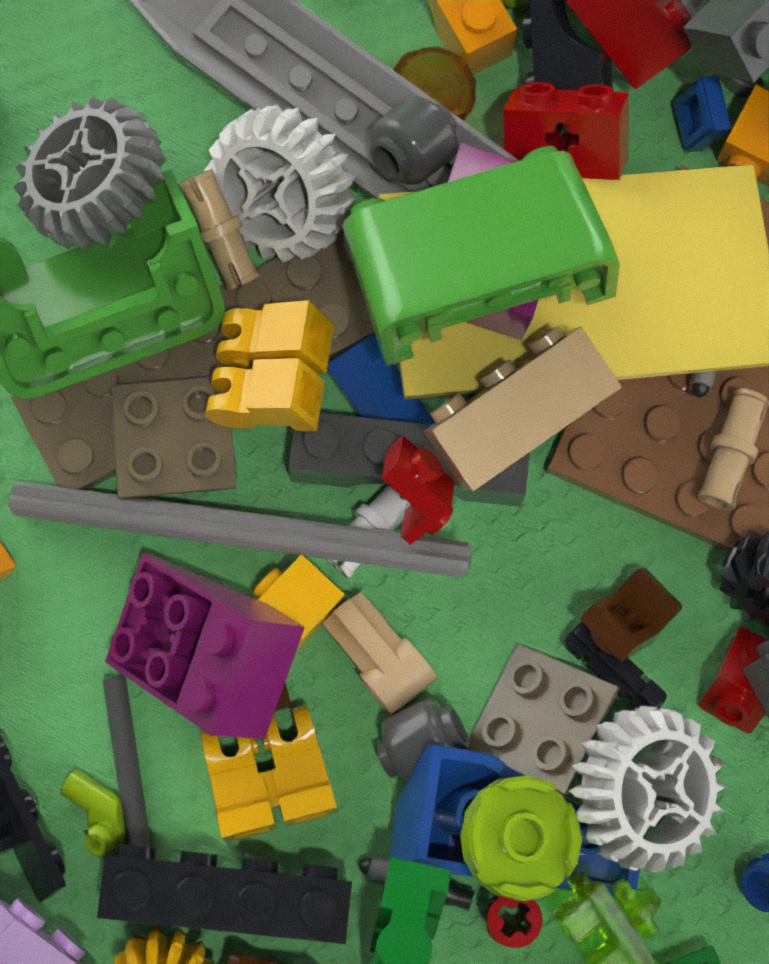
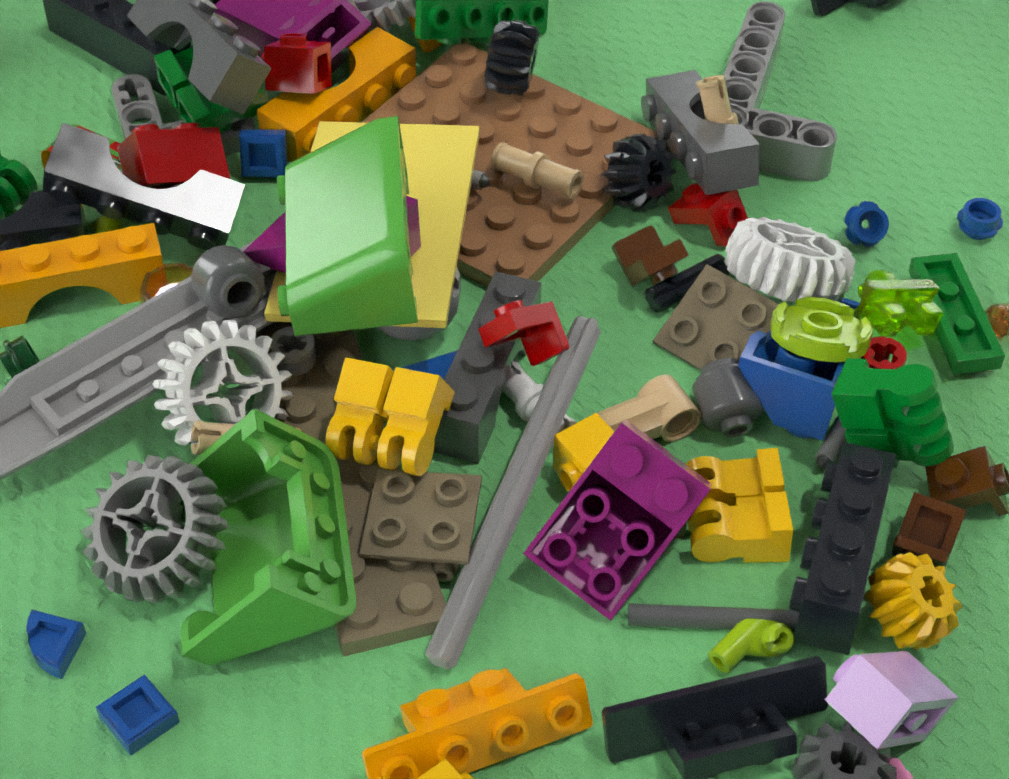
camera: 75 degrees left, 30 degrees down
tan brick [423,325,622,492] -> none
red brick [503,82,629,180] -> none

